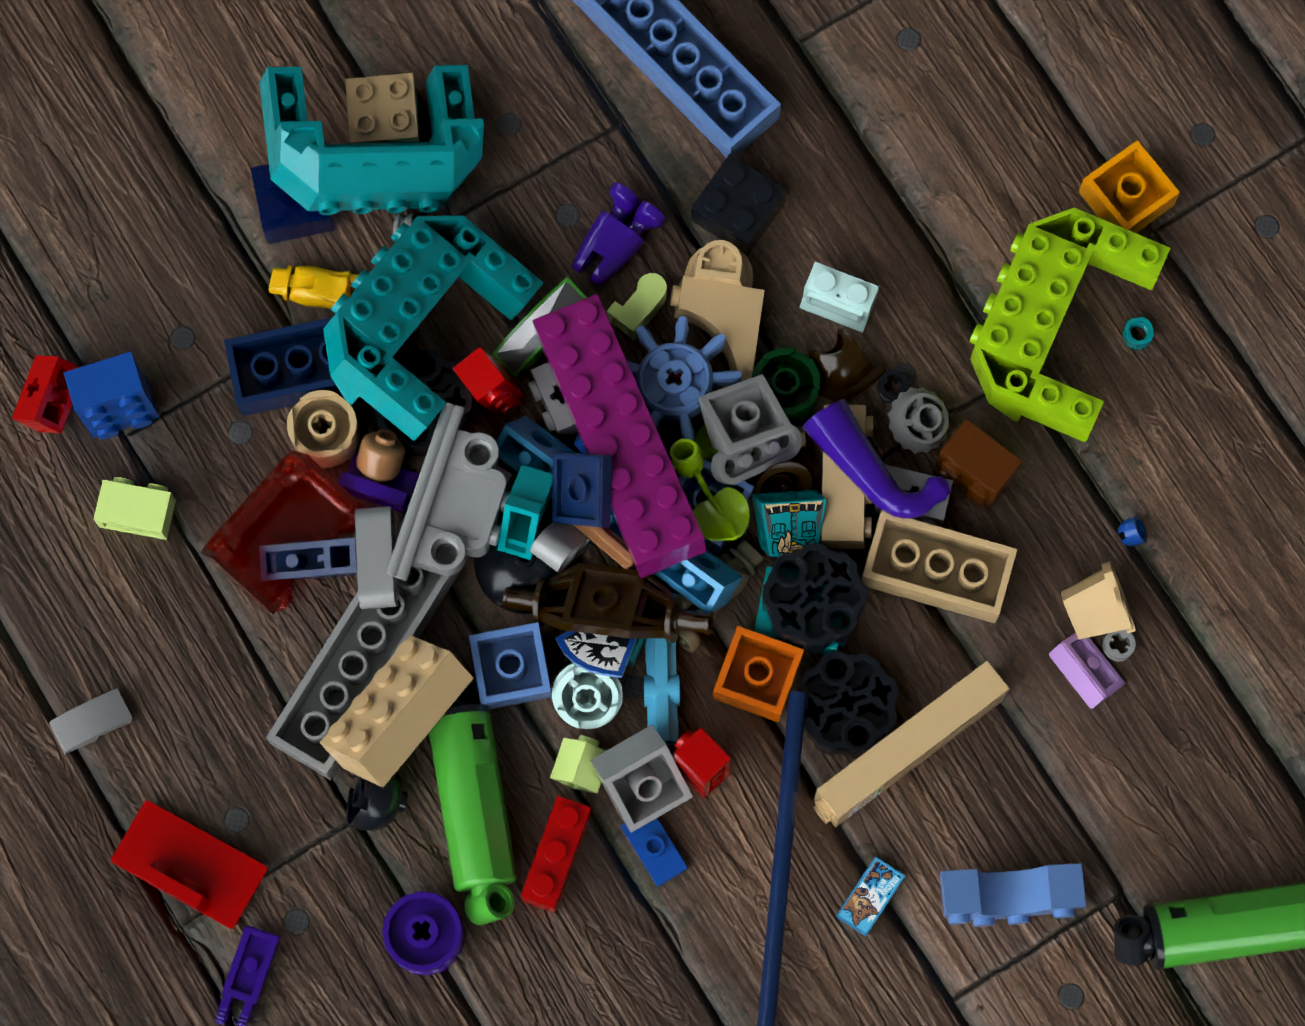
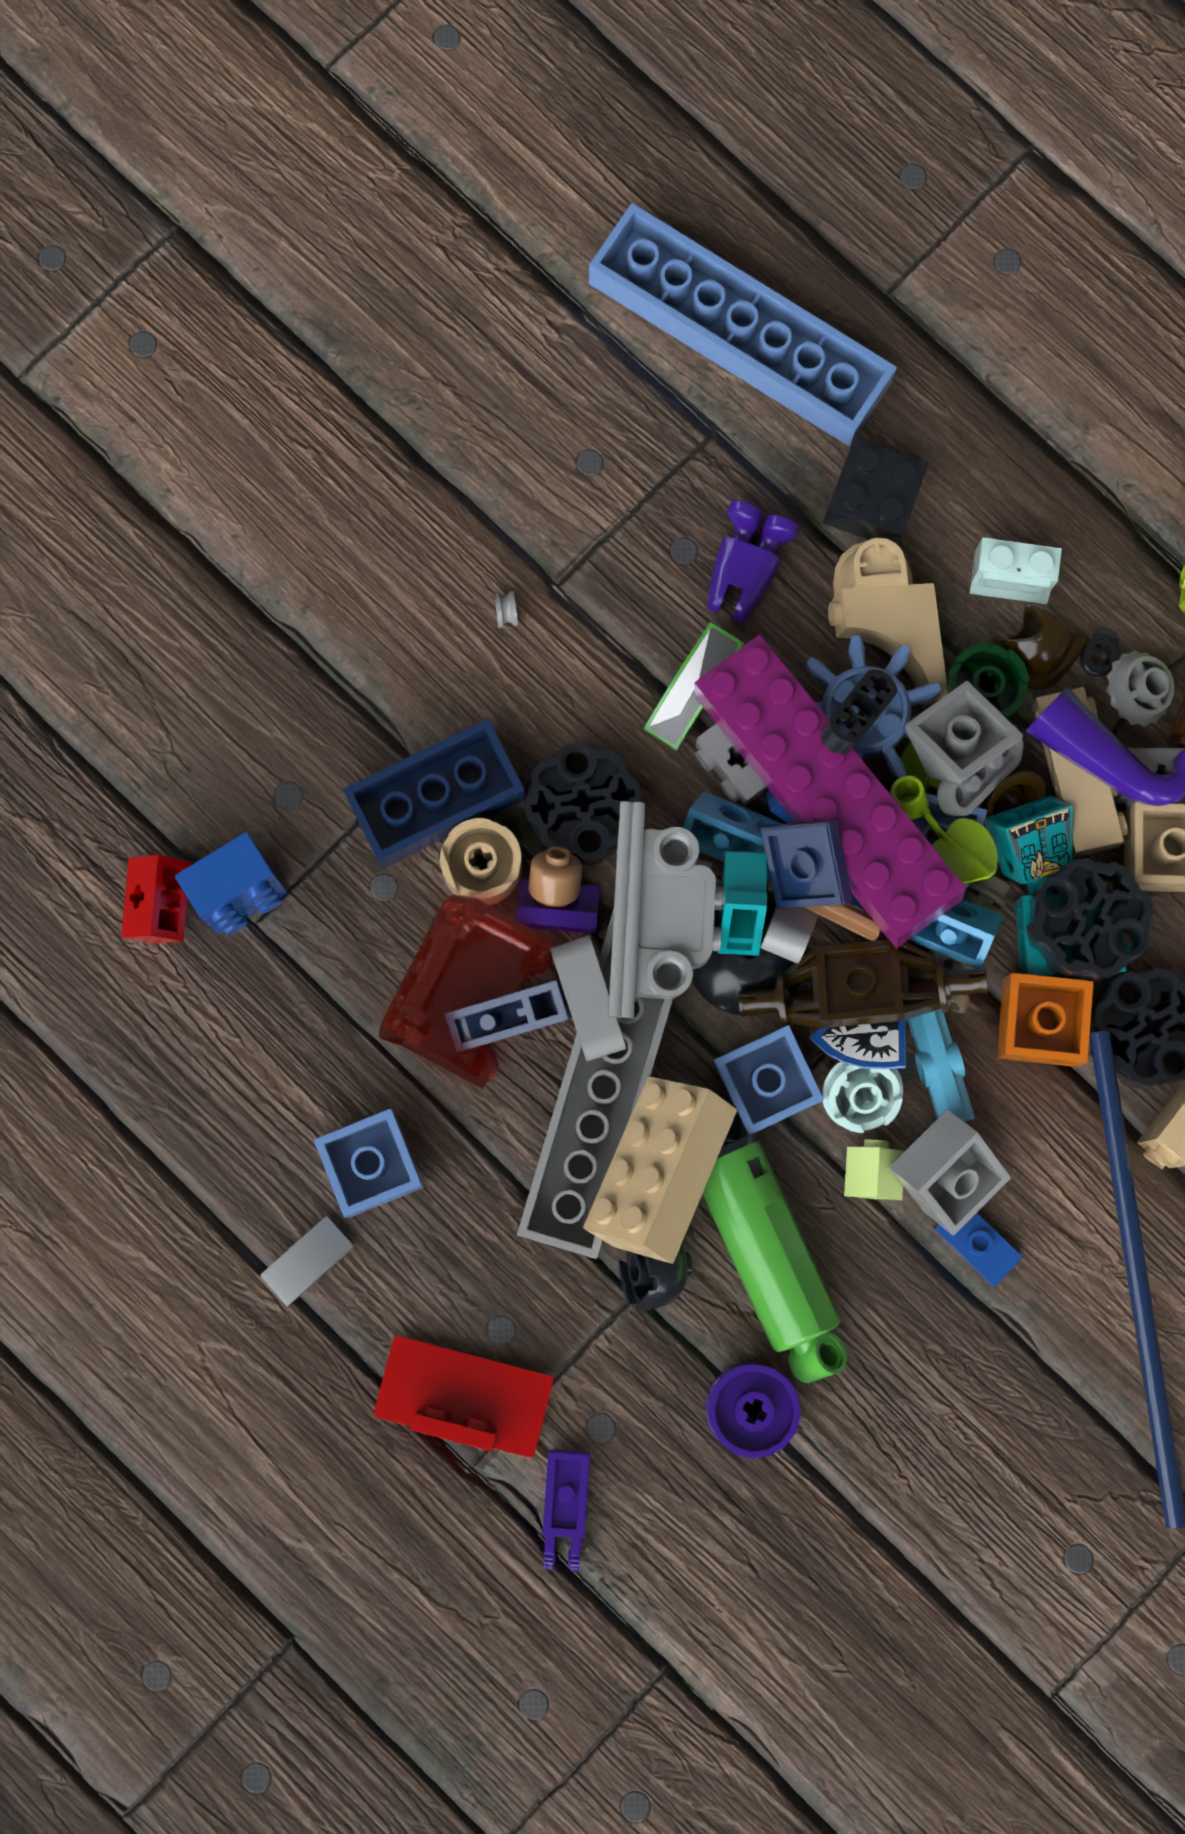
camera: 20 degrees left, 5 degrees up
yellowish green brick [93,477,176,540] -> none
clear blue brick [251,164,335,244] -> none
teal wedge [259,65,484,215] -> none
yellow piece [269,265,358,309] -> none
teal wedge [323,215,544,441] -> none
tan brick [345,73,421,143] -> none
red brick [452,347,525,416] -> none
red brick [520,796,592,914] -> none
yellowish green leg [607,273,667,340] -> none
red brick [674,728,731,799] -> none
none -> medium blue brick [314,1109,424,1218]
none -> black beam [820,669,897,755]

